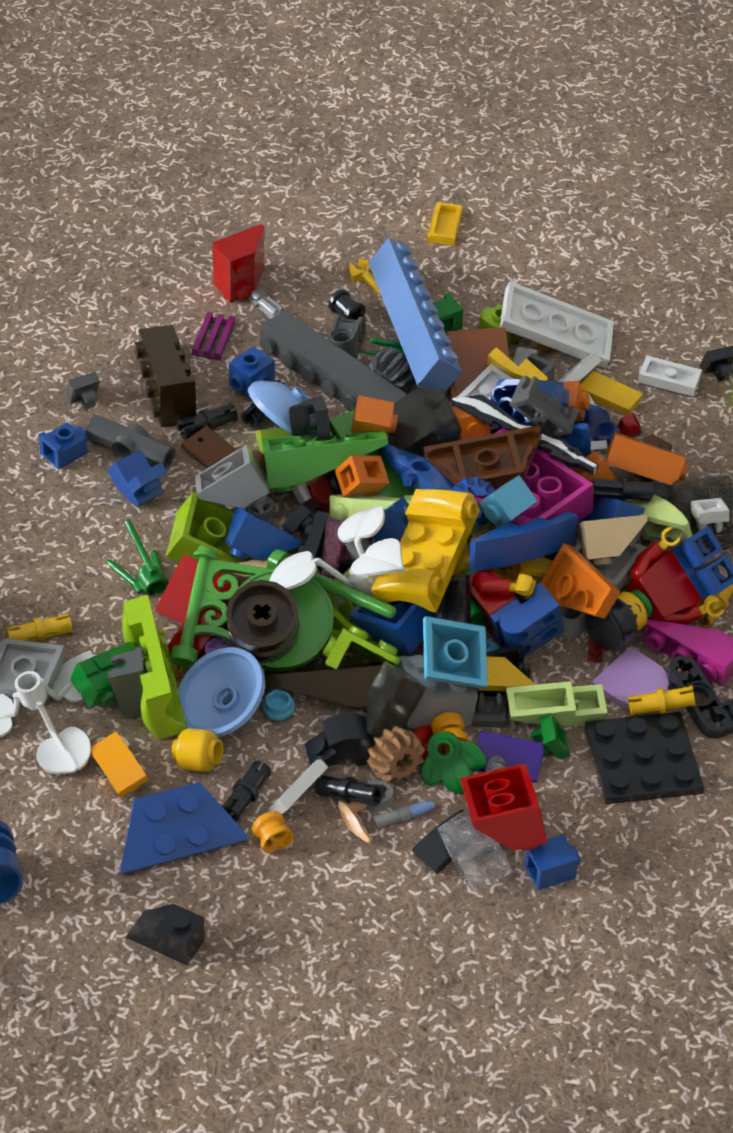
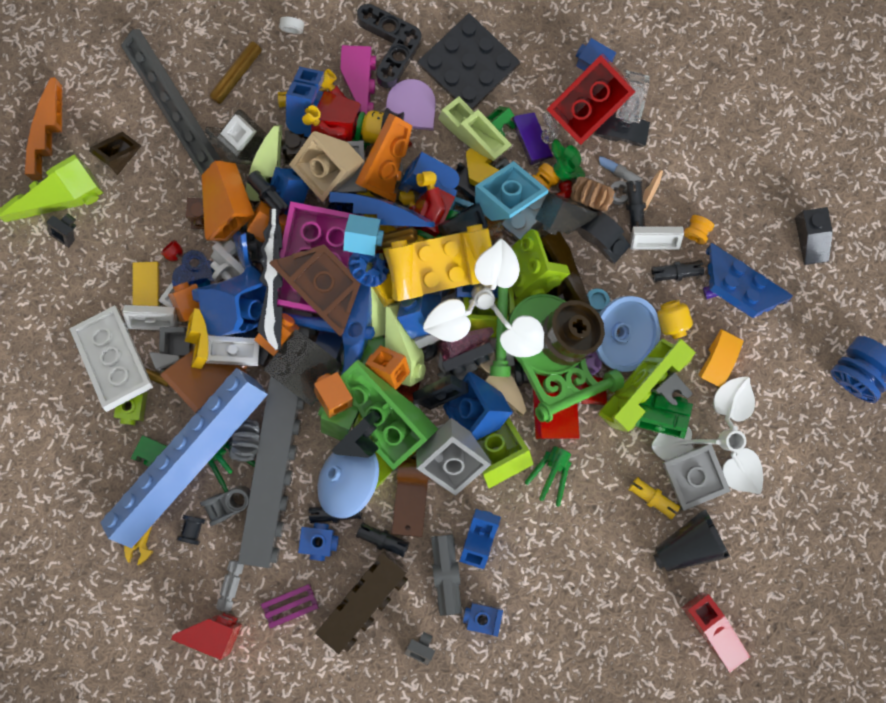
camera: 125 degrees left, 35 degrees up
yellow tile [427,202,463,246] -> none
dark grey hinge [509,376,578,437] -> none
yellow pin [628,685,696,717] -> none
white plate [638,355,702,397] -> none

